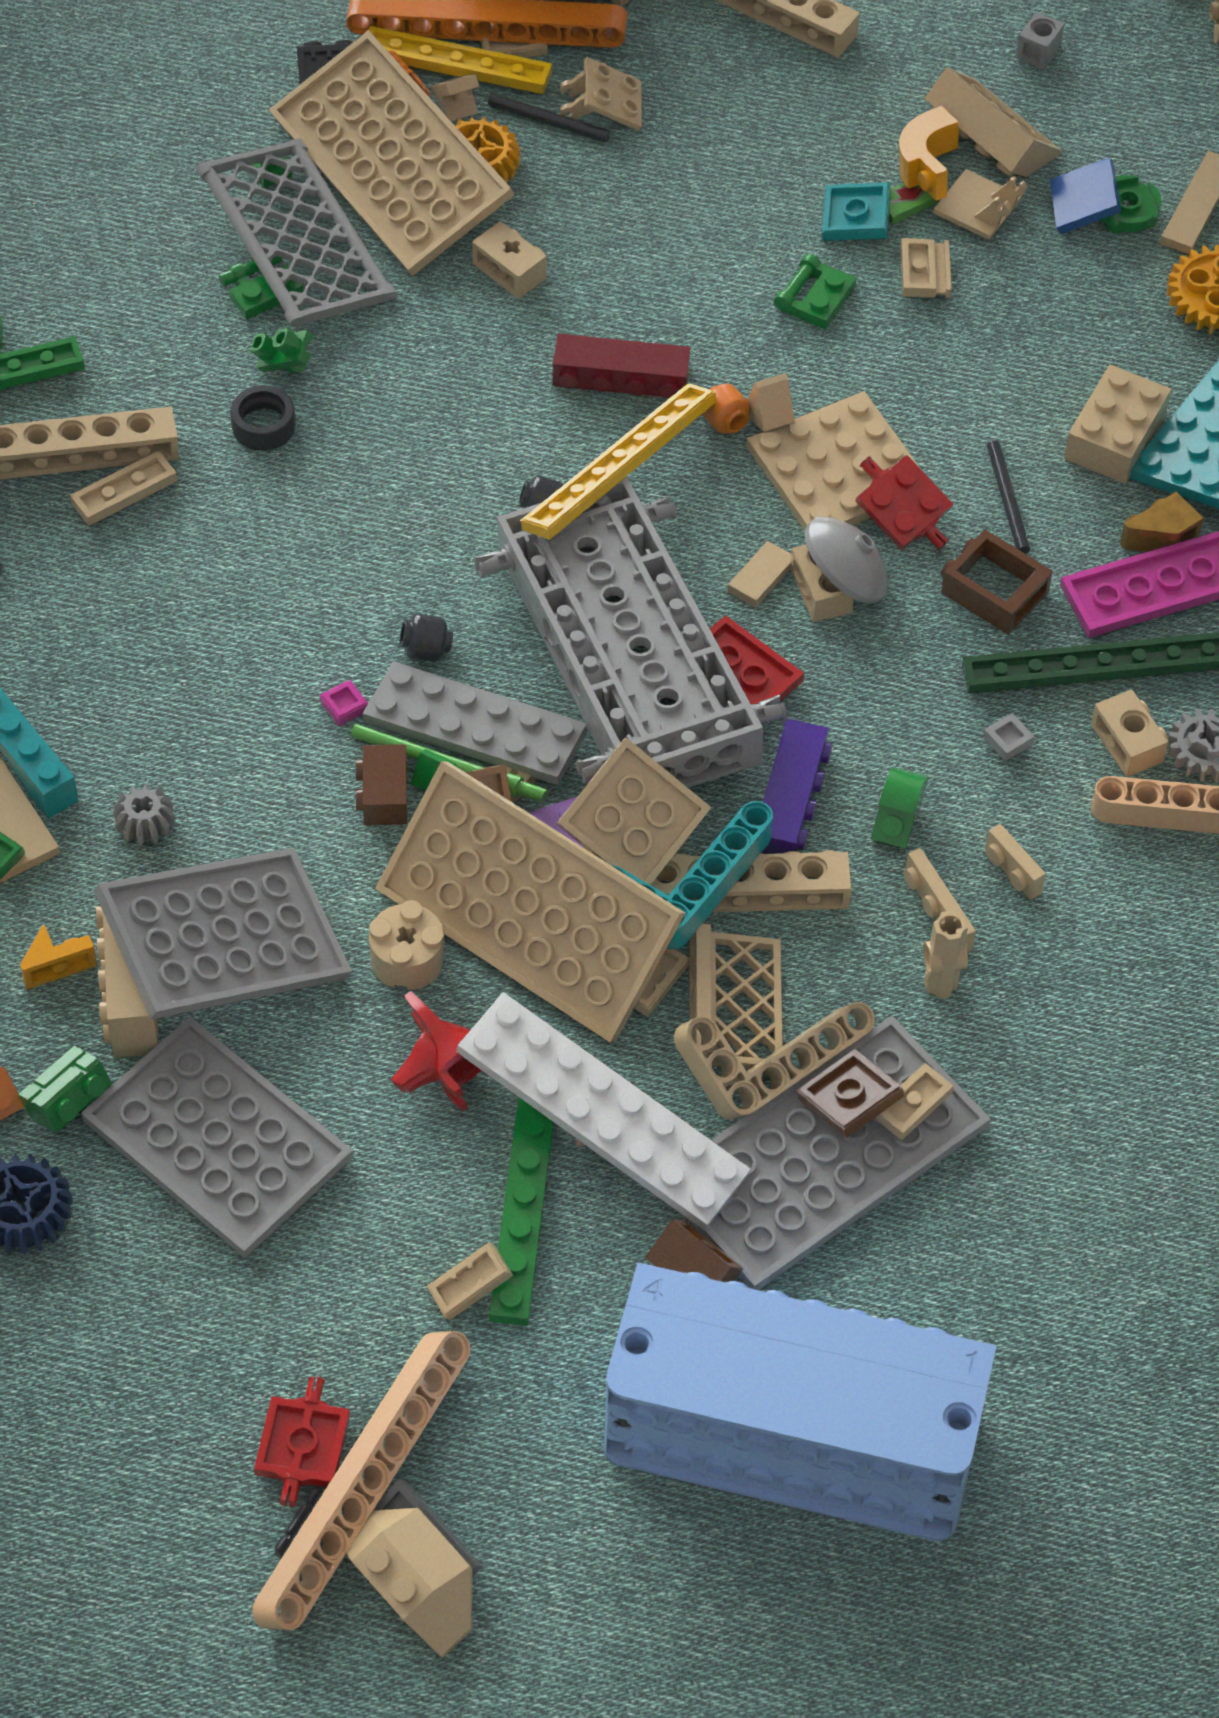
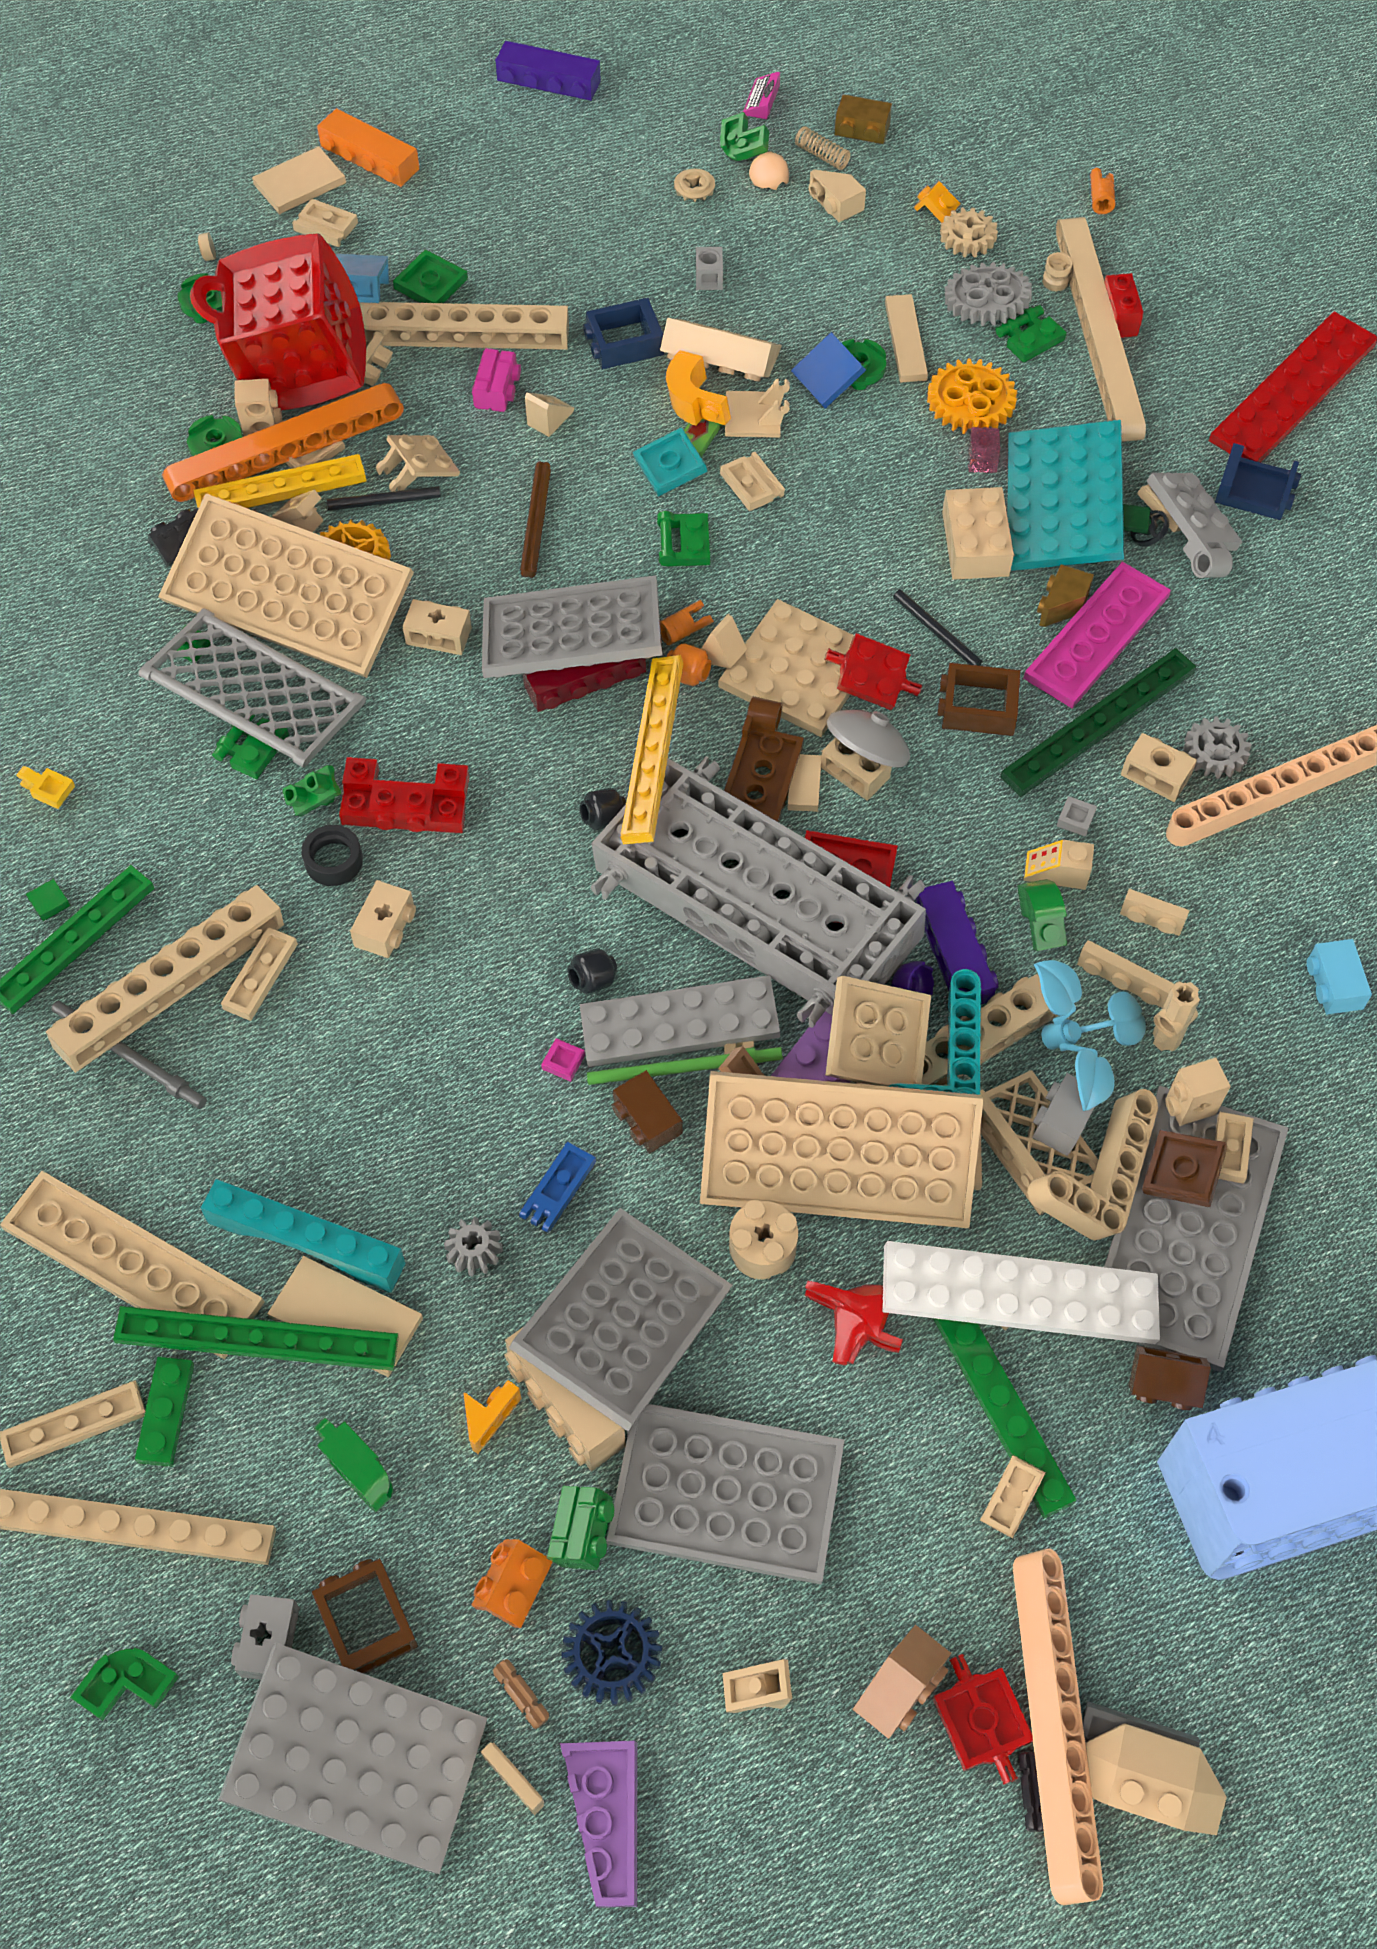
camera: 30 degrees left, 5 degrees up
green tile [411,749,456,791] -> none
none -> yellow plate [17,766,75,809]
none -> red bracket [339,757,470,833]
none -> tan brick [350,880,416,958]
none -> dark pink brick [472,348,521,412]
none -> light grey plate [482,575,662,678]
none -> blue hinge [519,1142,596,1233]
none -> reddish brown axle [520,461,551,578]
none -> tan slope [525,392,574,437]
none -> dark blue window [583,297,664,370]
none -> orange hinge [660,600,714,645]
none -> tan slope [723,1659,792,1713]
none -> reddish brown hinge [724,696,804,823]
none -> brick [852,1624,952,1739]
none -> dark purple hair [891,961,934,996]
none -> clear pink brick [968,427,1000,473]
none -> tan slope [1024,840,1094,890]
none -> light grey brick [1032,1073,1095,1157]
none -> medium azure plant [1034,960,1146,1111]
none -> tan brick [1166,1058,1231,1126]
none -> medium azure brick [1307,939,1372,1015]

